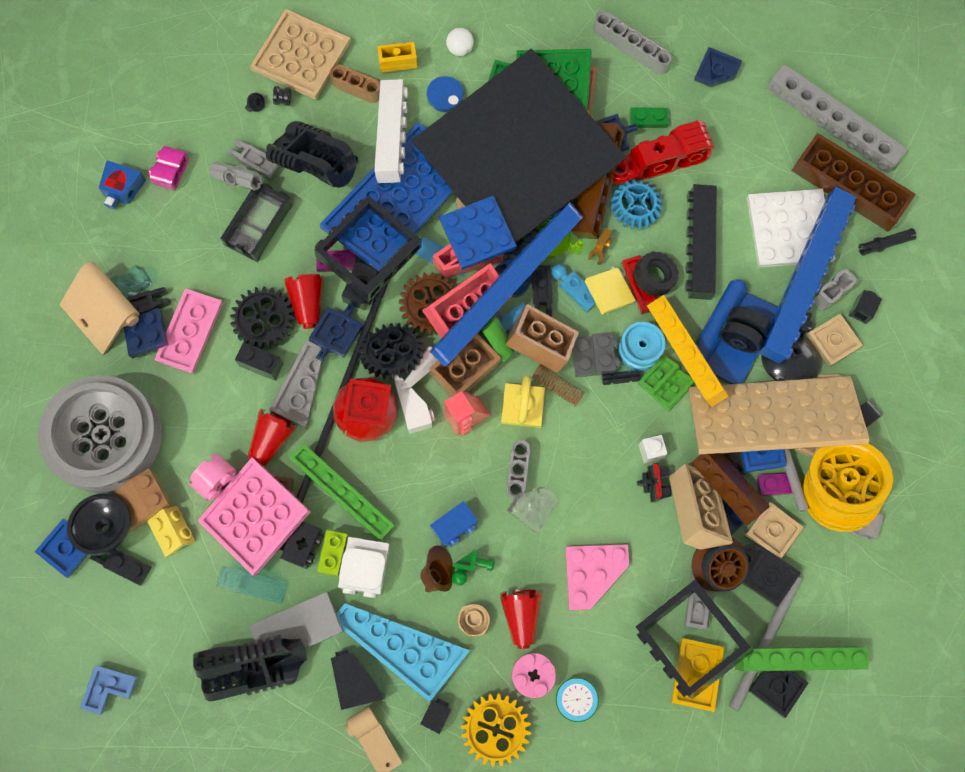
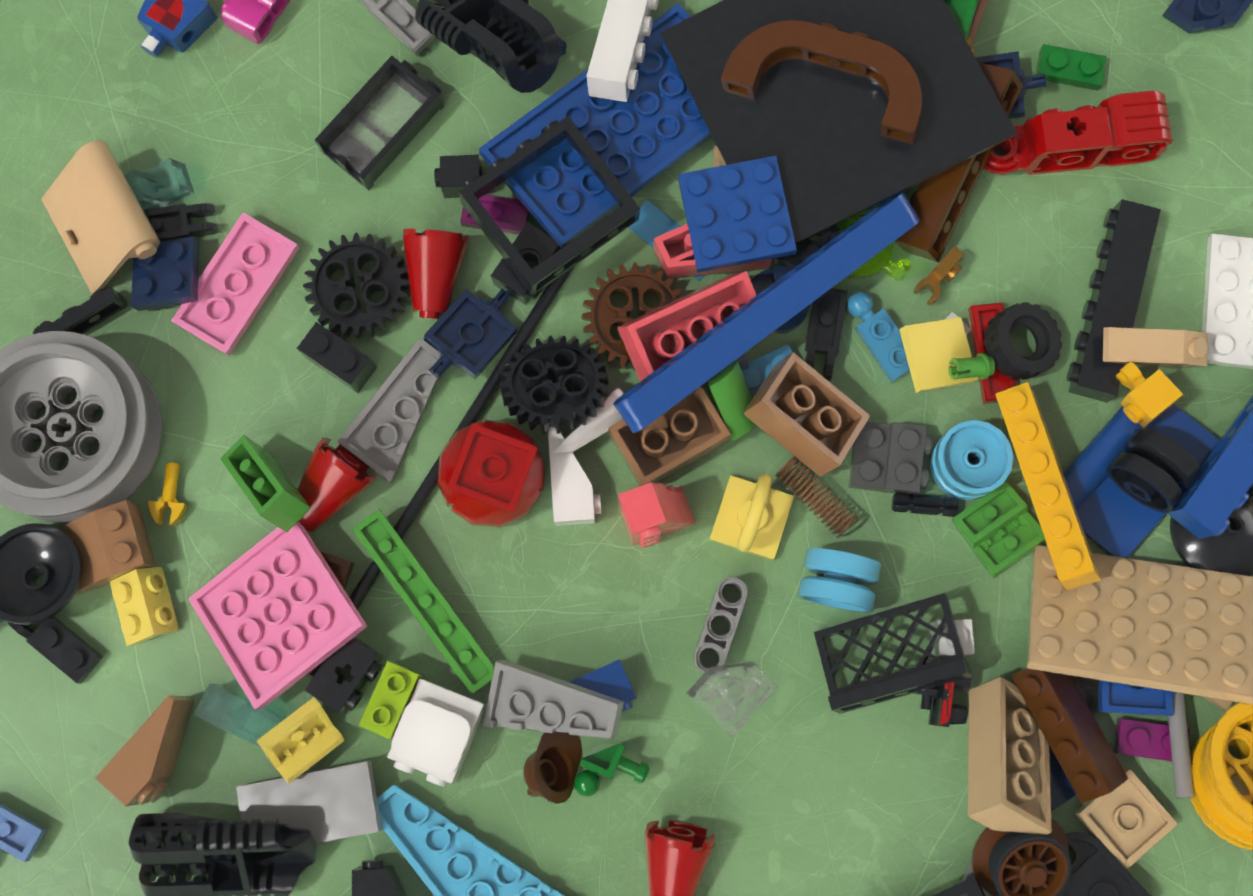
camera: 20 degrees right, 5 degrees up
bright pink brick [189,453,237,501] -> none
light grey piece [209,161,263,190] -> none
tan hat [458,604,490,636] -> none
bright pink plate [565,545,629,610] -> none
dark azure gear [611,179,662,230] -> none
none -> black hinge [32,287,127,334]
none -> medium nougat slope [95,695,194,807]
none -> yellow bar [148,462,188,526]
none -> bright green brick [221,435,311,533]
none -> light yellow bracket [256,697,344,783]
none -> black brick [434,154,482,198]
none -> light grey wing [483,659,624,738]
none -> reddish brown arch [721,20,922,145]
none -> medium azure wheel [798,548,882,613]
none -> black fence [814,593,973,714]
none -> bright green pin [949,353,995,380]
none -> tan slope [1103,327,1208,369]
none -> yellow brick [1116,361,1183,428]

